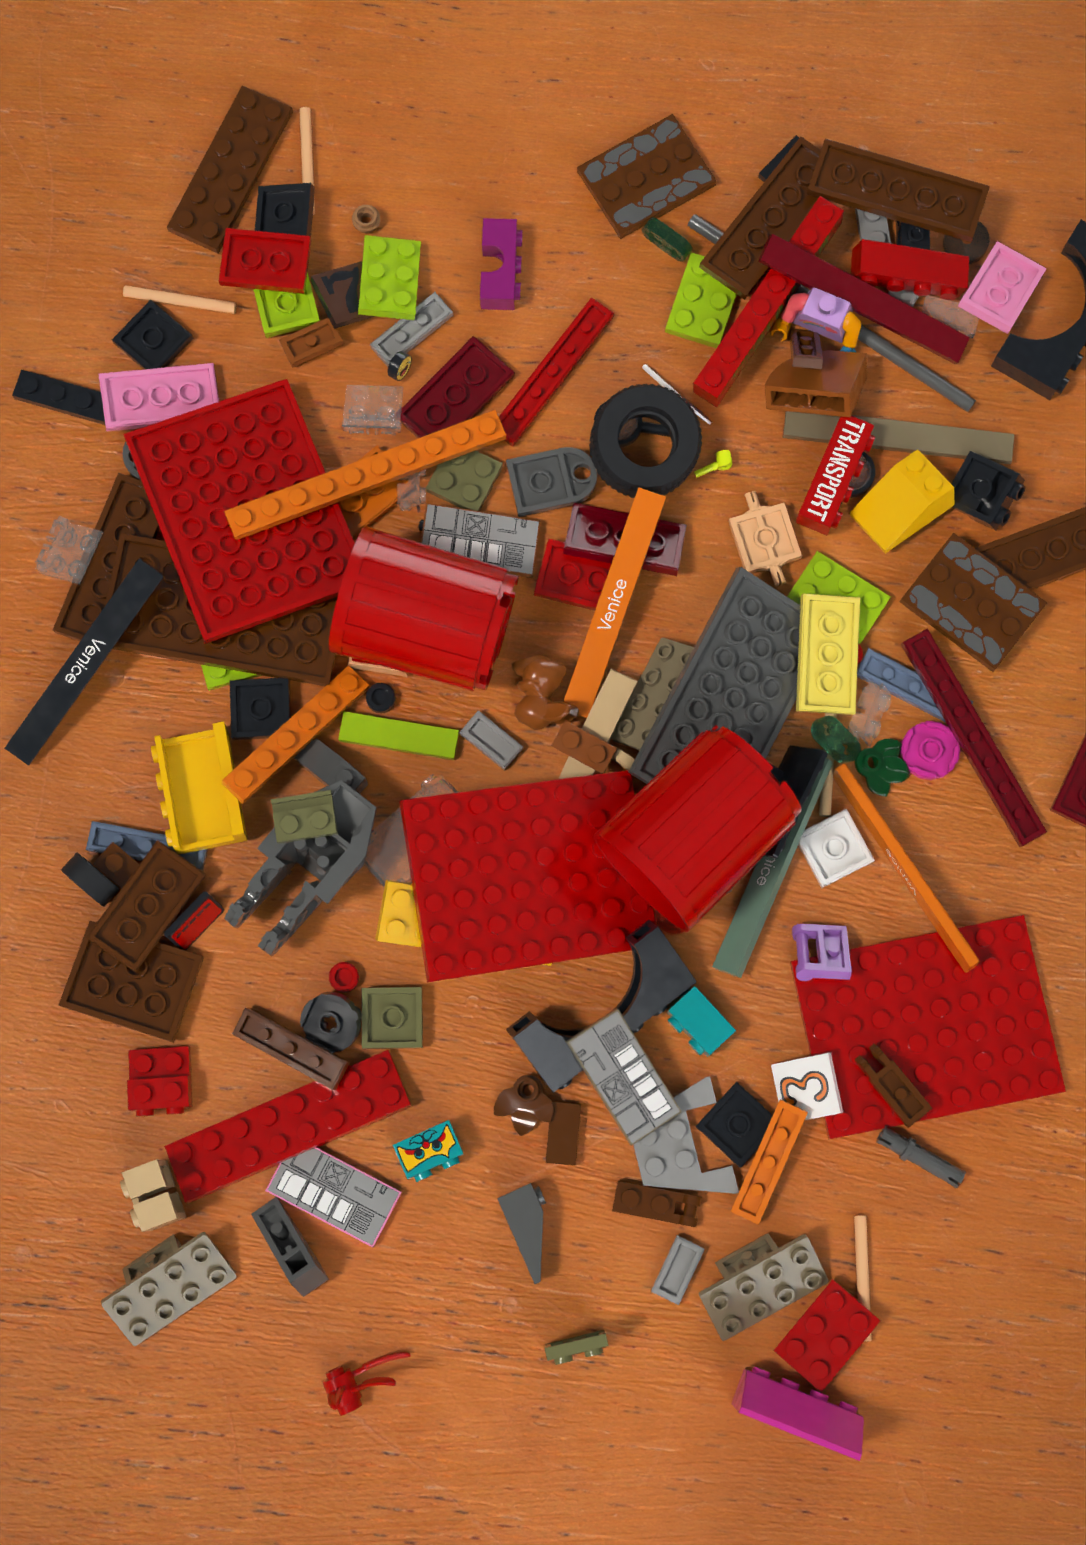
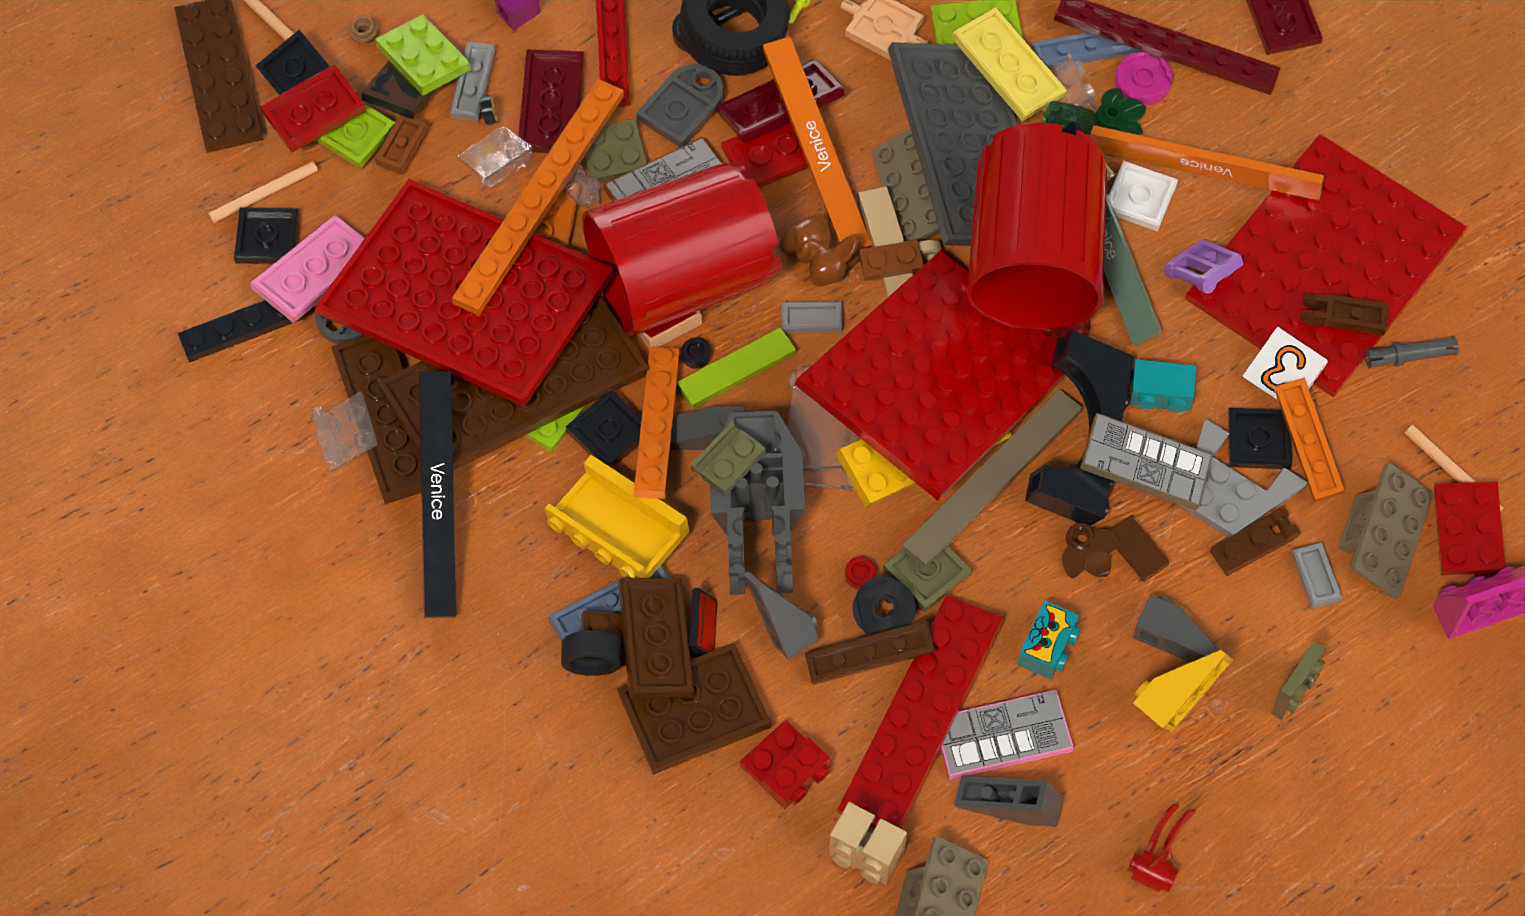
camera: 40 degrees left, 15 degrees down
none -> dark grey slope [743,571,819,659]
none -> dark tan tile [901,390,1082,569]
none -> yellow slope [1133,650,1234,732]

